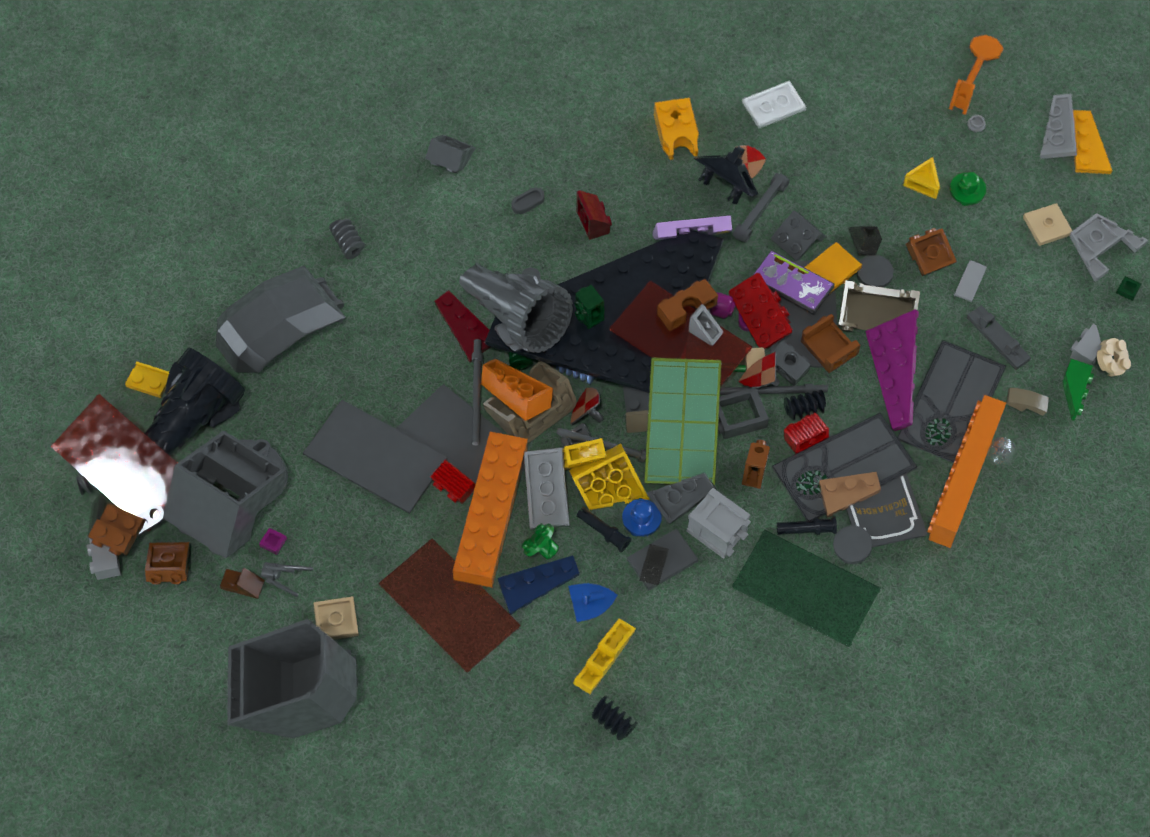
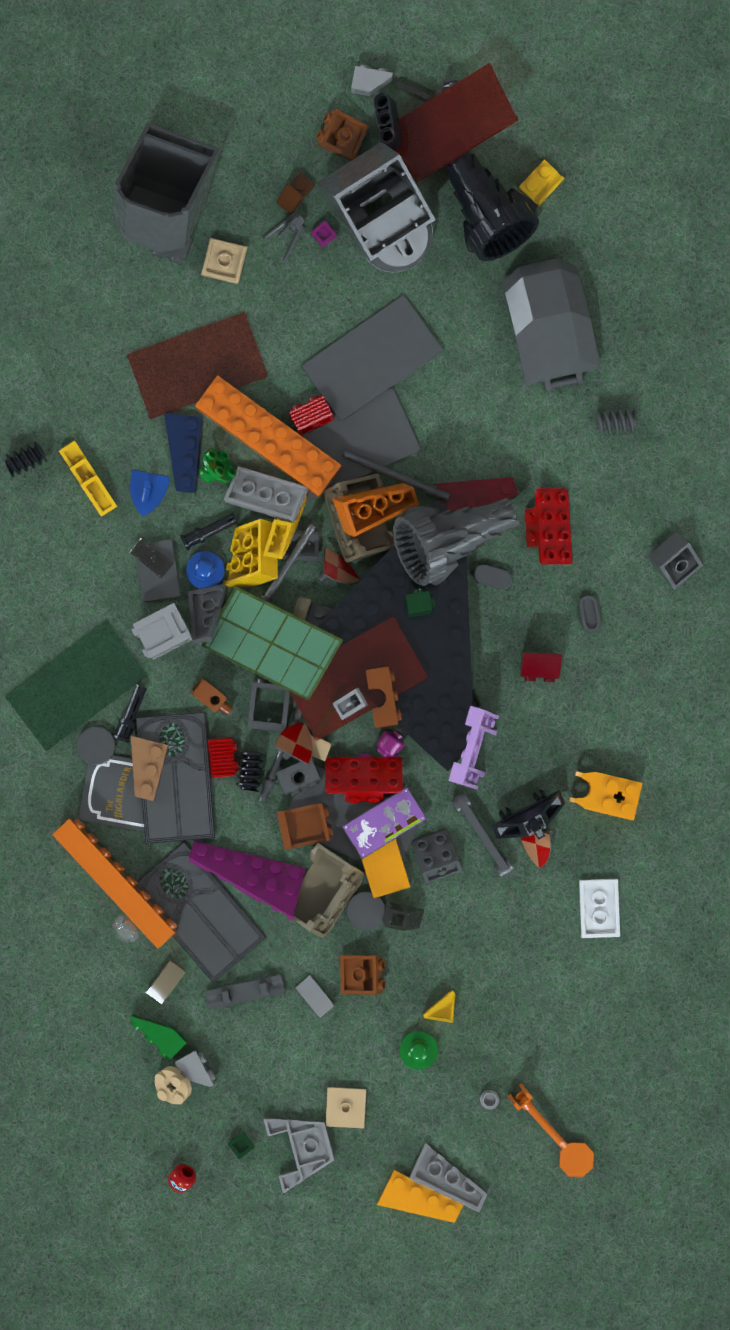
camera: 120 degrees right, 25 degrees up
dark orange plate [88,503,145,556] -> none
none -> red bracket [524,488,572,565]

